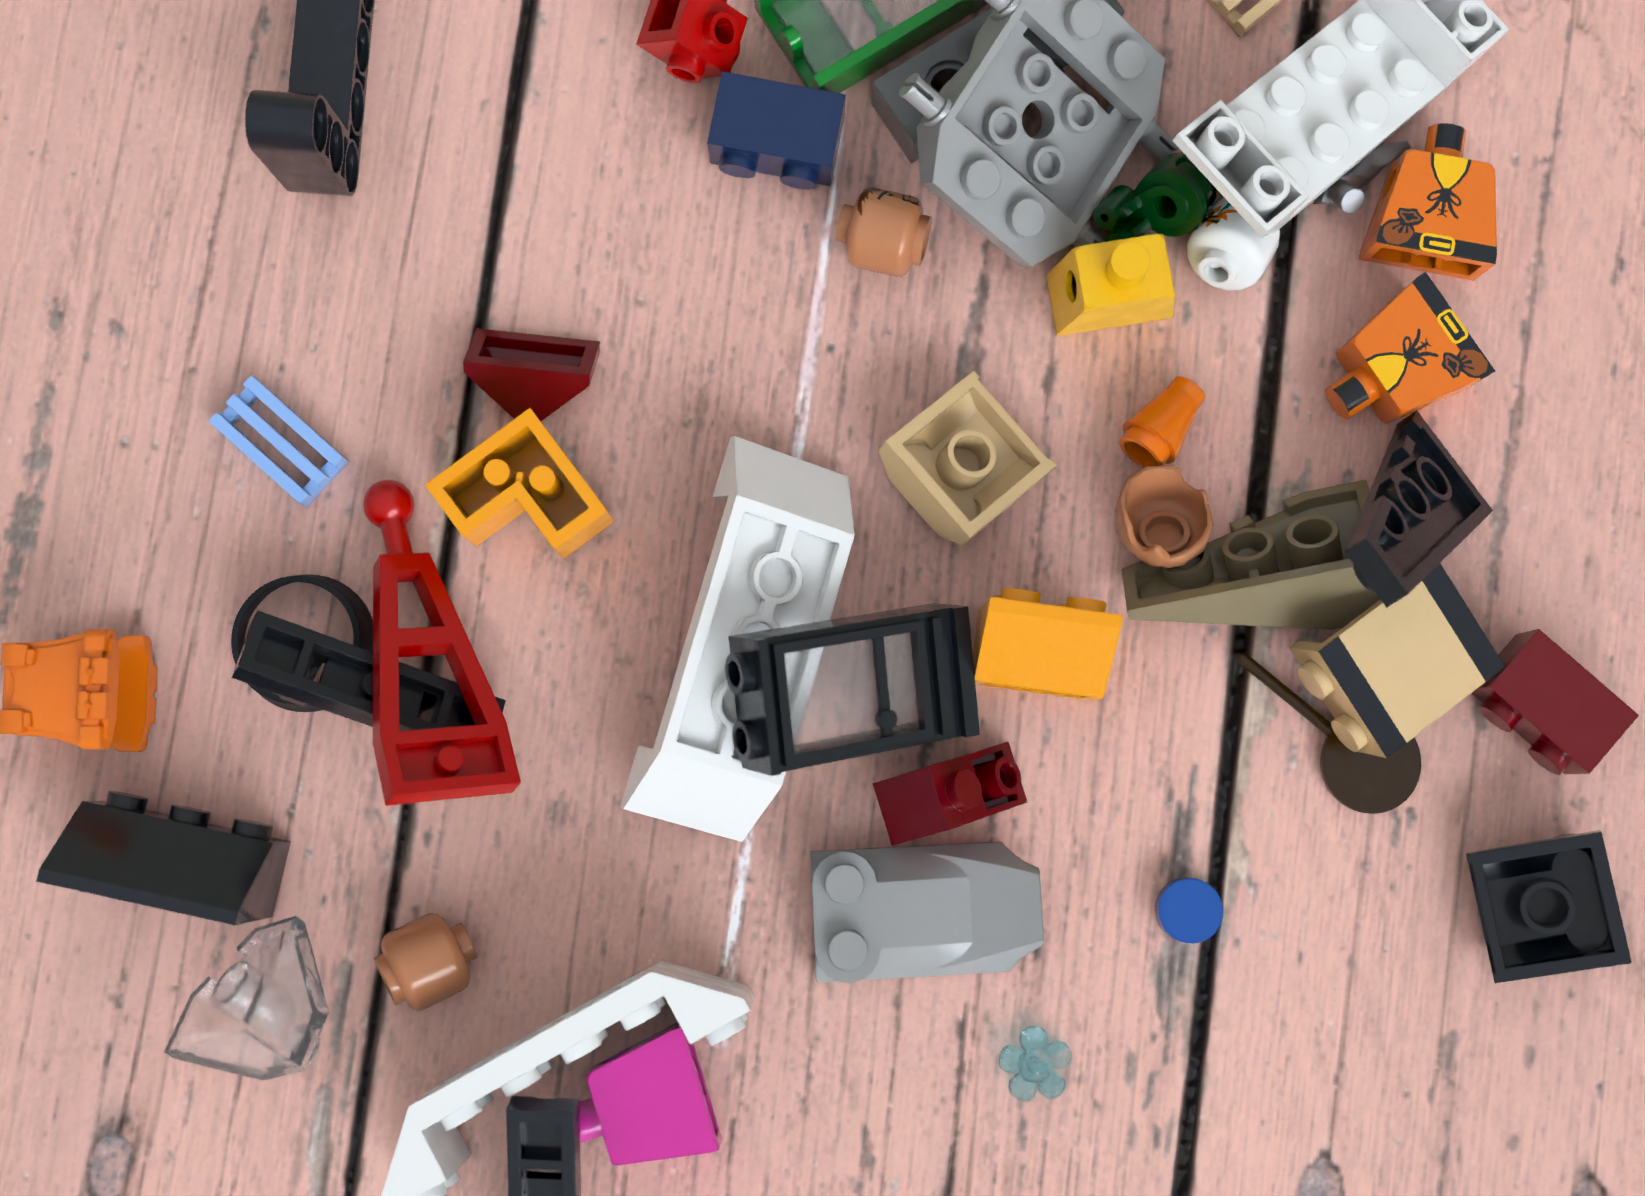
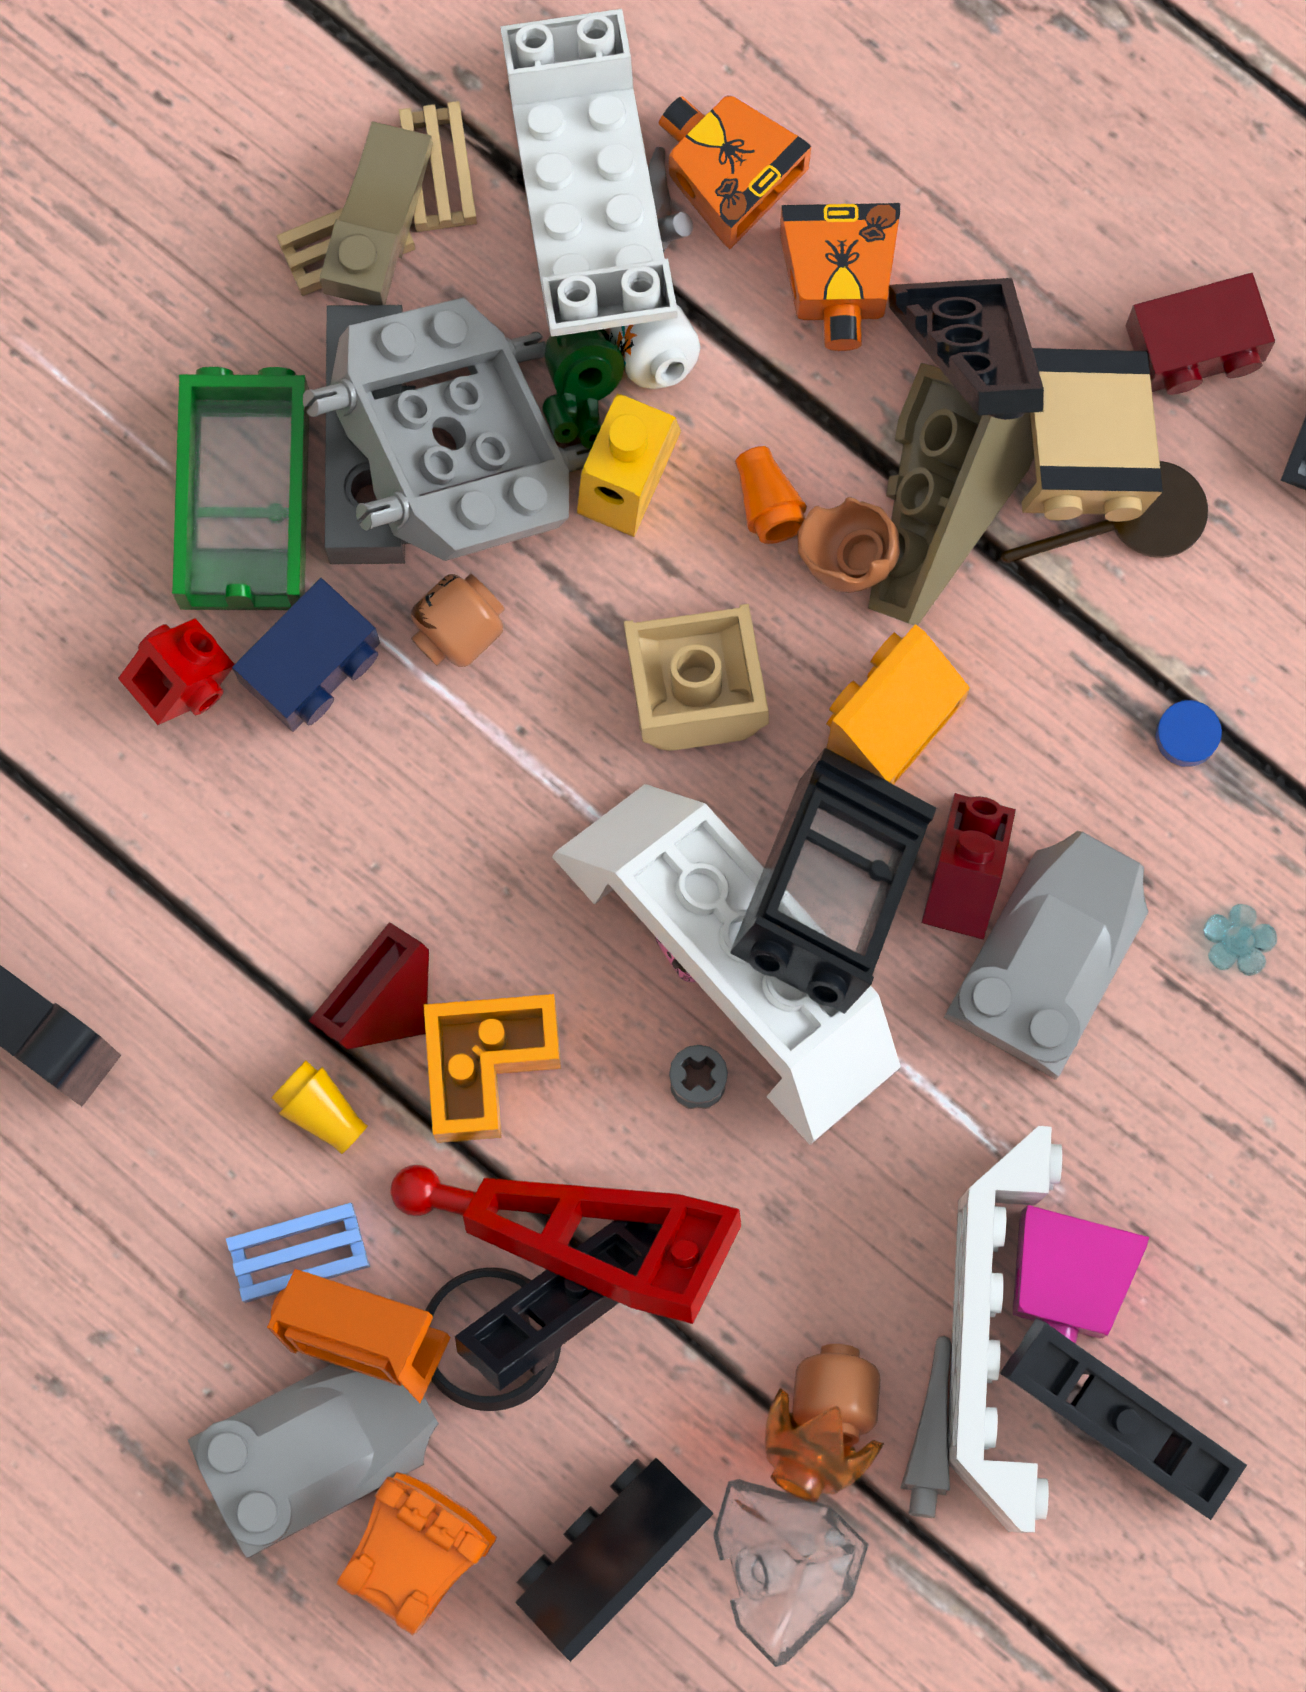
camera: 55 degrees left, 5 degrees down
none -> light grey slope [188,1364,438,1558]
none -> orange window [267,1269,451,1403]
none -> yellow cone [271,1060,368,1154]
none -> dark grey bush [669,1045,728,1109]
none -> clear orange piece [765,1388,884,1502]
none -> light grey piece [900,1336,951,1518]

